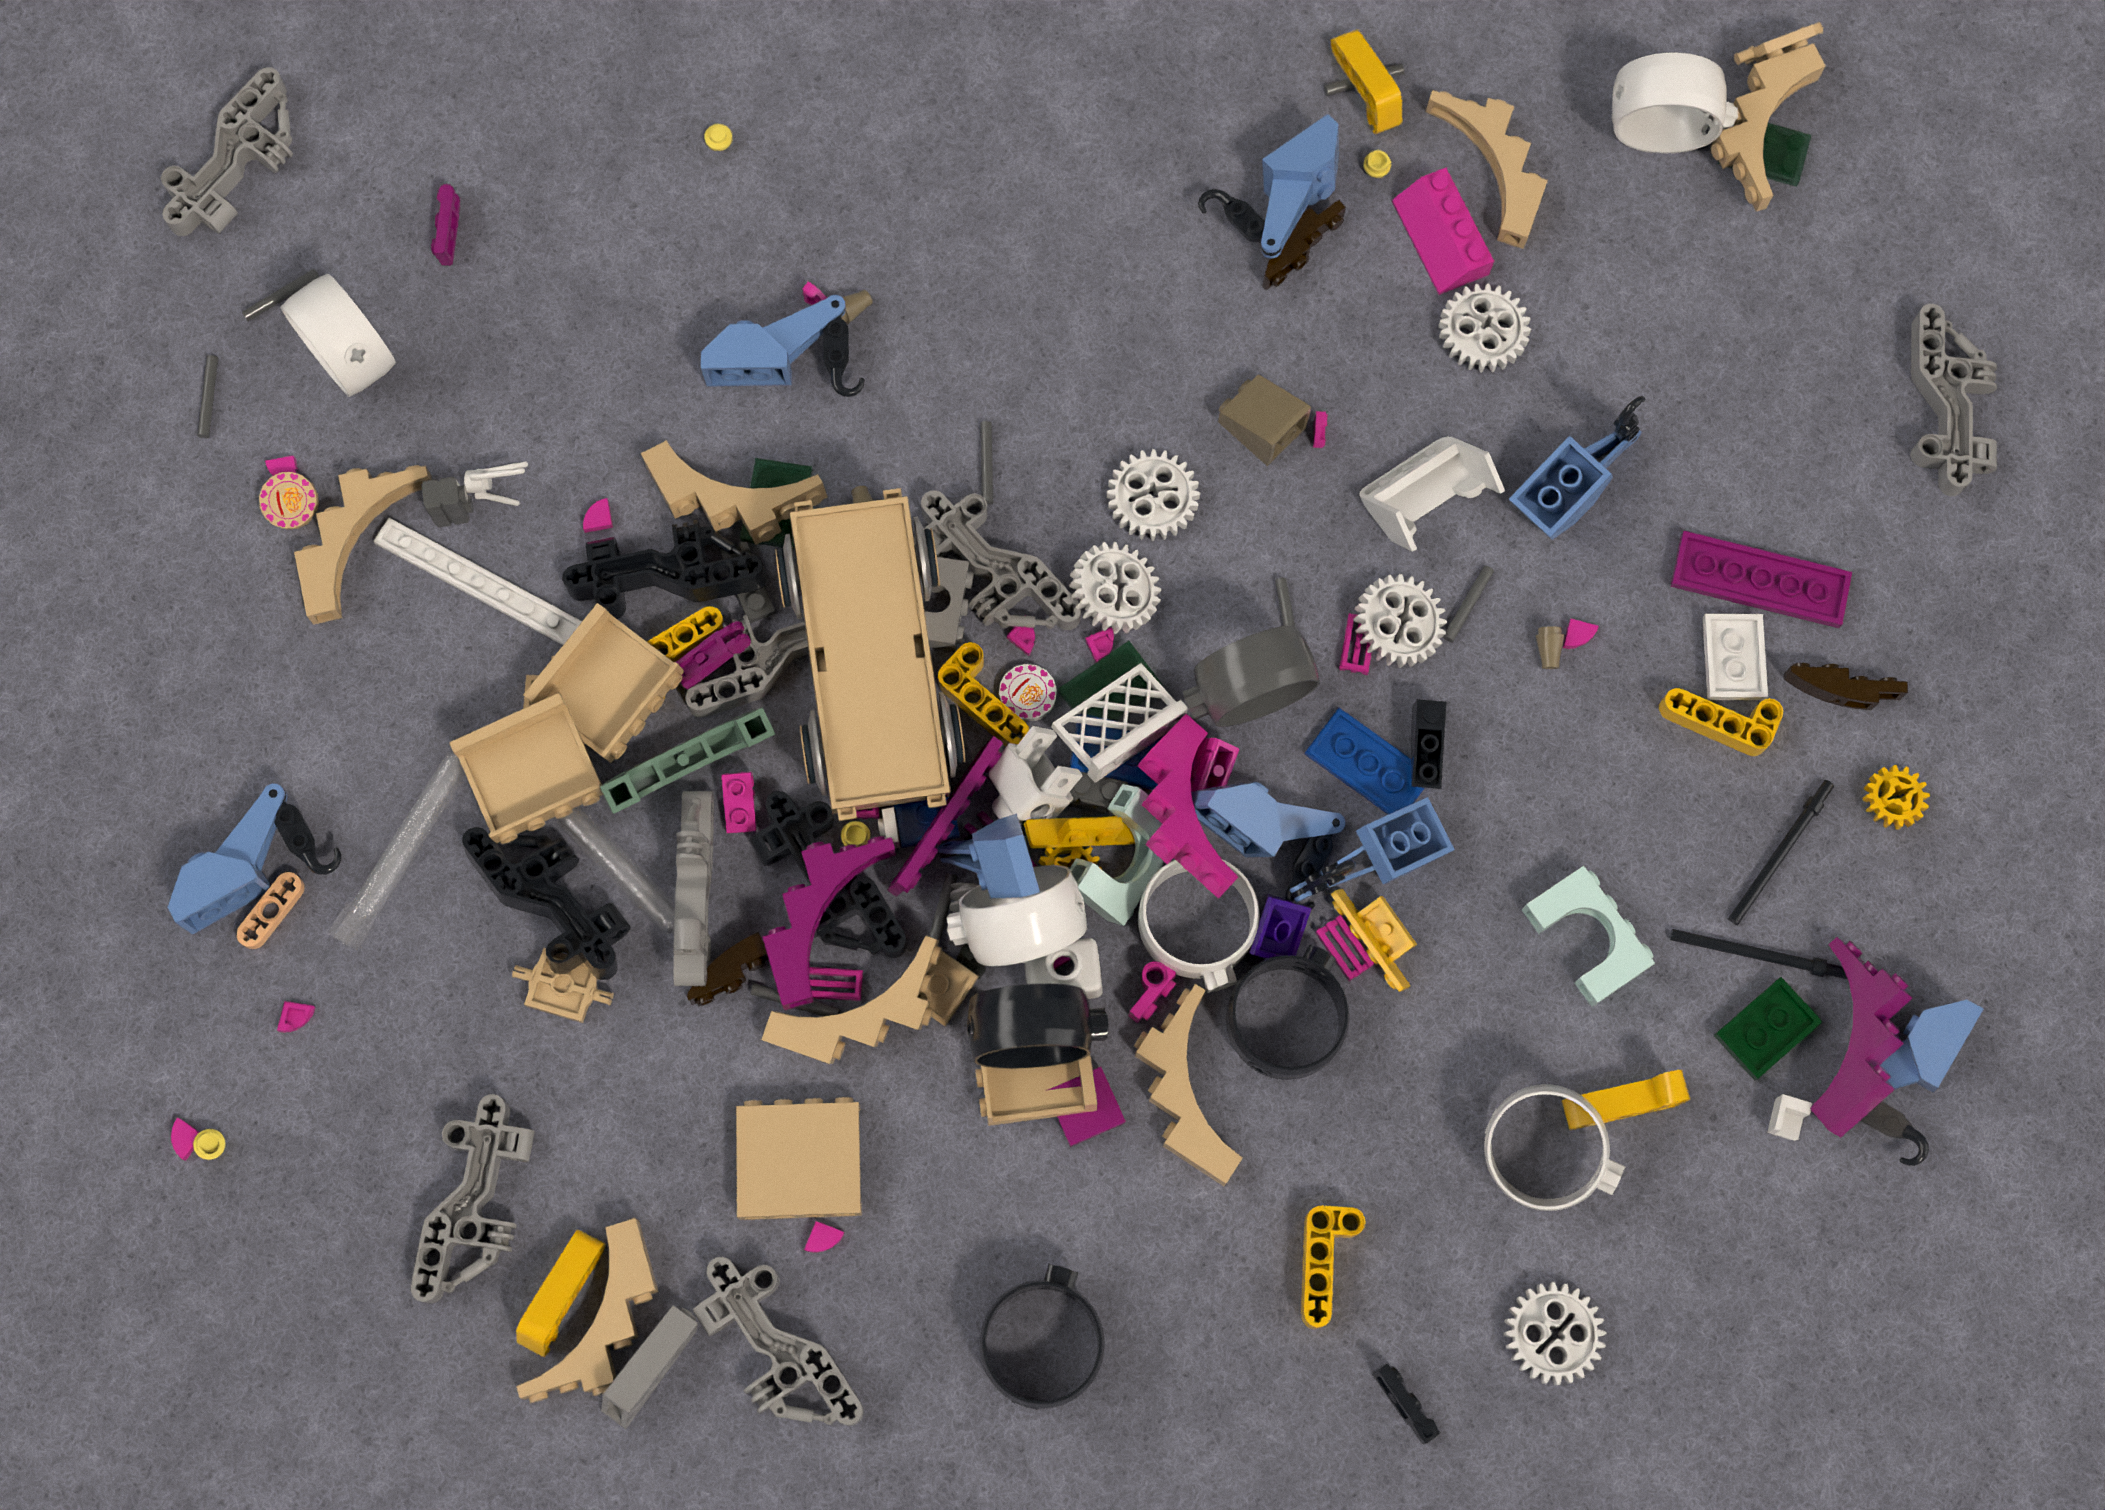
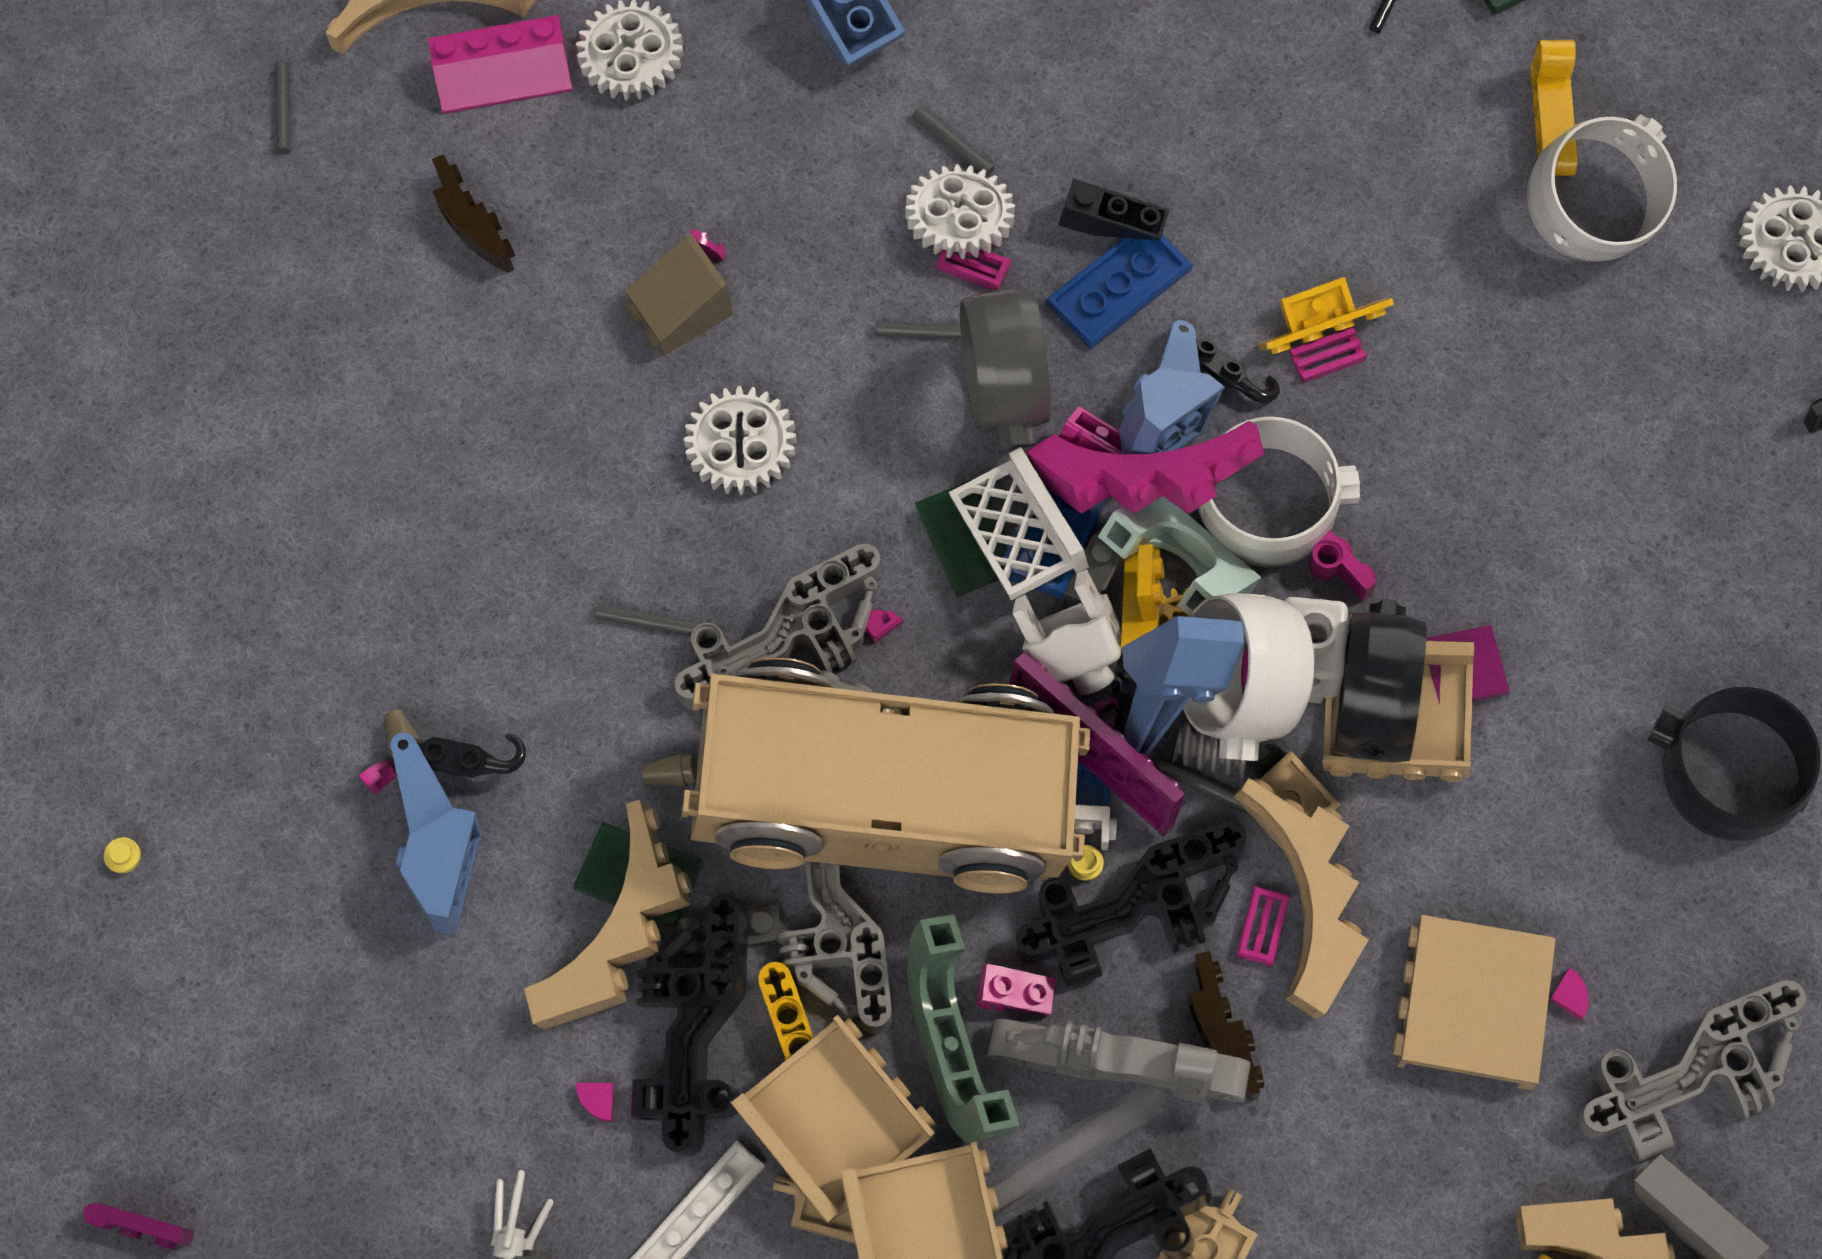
camera: 70 degrees left, 5 degrees down
magenta hinge [676,621,751,690] -> none
dark grey bar [751,983,840,1017] -> none
magenta arch [763,836,896,1011] -> none
yellow beam [938,642,1029,747] -> none
white tile [999,664,1057,722] -> none
white gear [1069,542,1161,634] -> none
dark pink tile [1085,626,1114,665] -> none
tan arch [1134,984,1242,1186] -> none
medium blue slope [1198,114,1339,258] -> none
black cylinder [1226,945,1349,1080] -> none
dark purple slope [1249,894,1312,958] -> none
medium blue slope [1289,797,1455,903] -> none
yellow beam [1301,1206,1366,1329] -> none
yellow beam [1331,29,1402,134] -> none
white windscreen [1359,437,1505,552] -> none
light yellow plate [1363,150,1391,178] -> none
light aqua arch [1522,866,1655,1007] -> none
dark tan cone [1535,626,1564,669] -> none
dark pink tile [1563,619,1599,649] -> none

